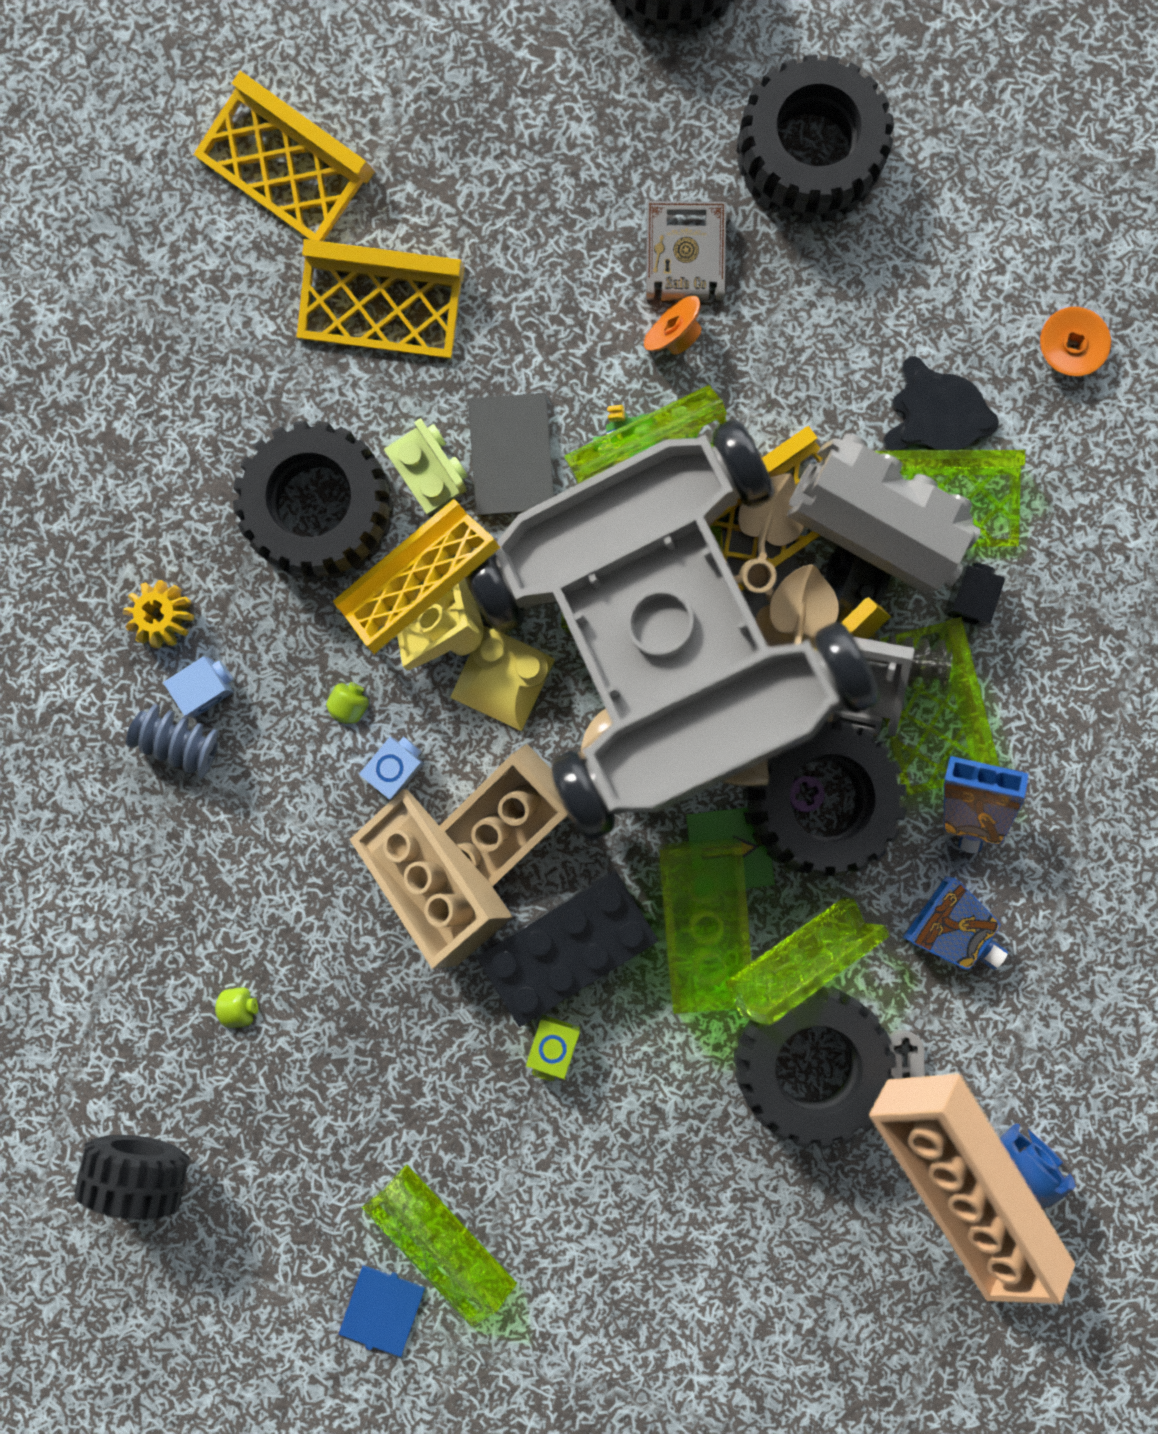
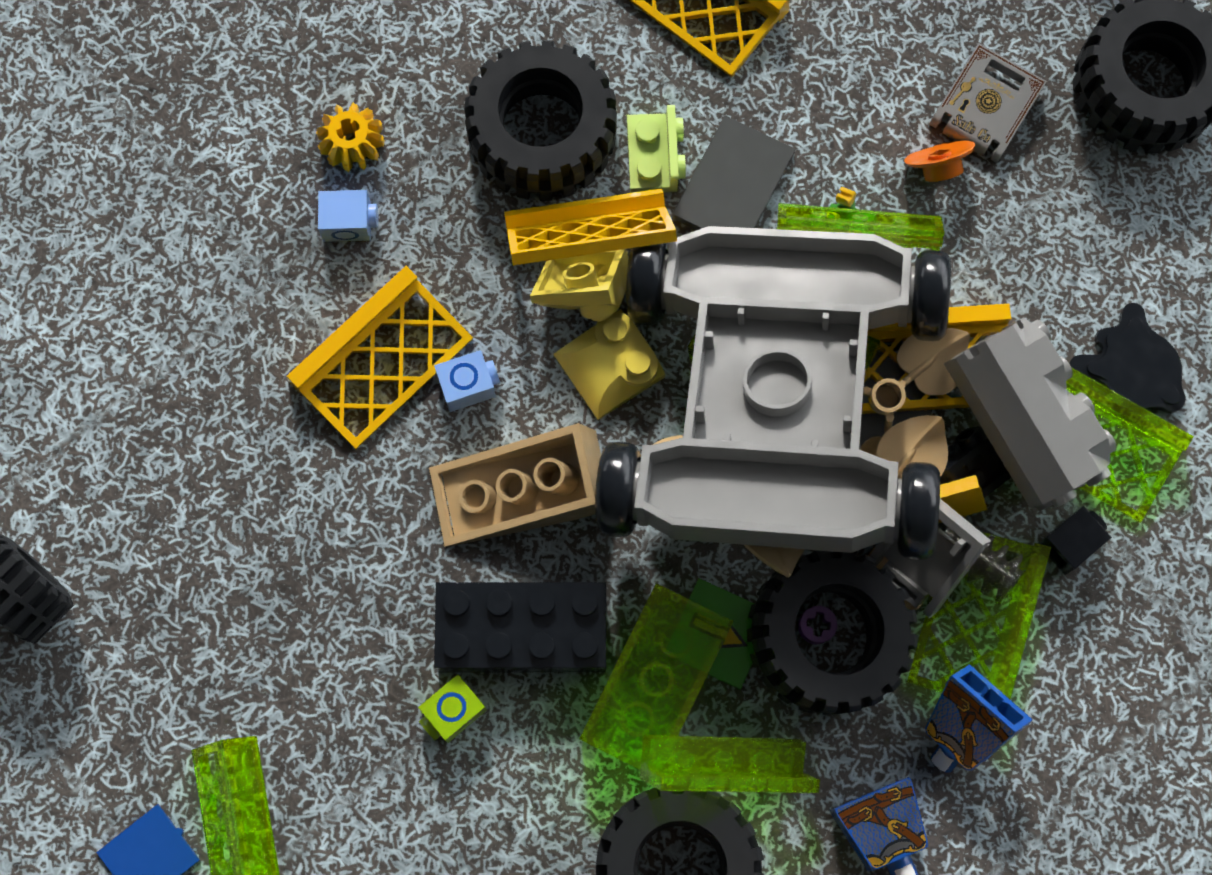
camera: 25 degrees right, 10 degrees down
sand blue piece [126,704,218,778] -> none
lime piece [215,987,258,1028] -> none
lime piece [326,682,369,724] -> none
tan slope [349,789,513,969] -> none
none -> yellow fence [286,265,473,449]

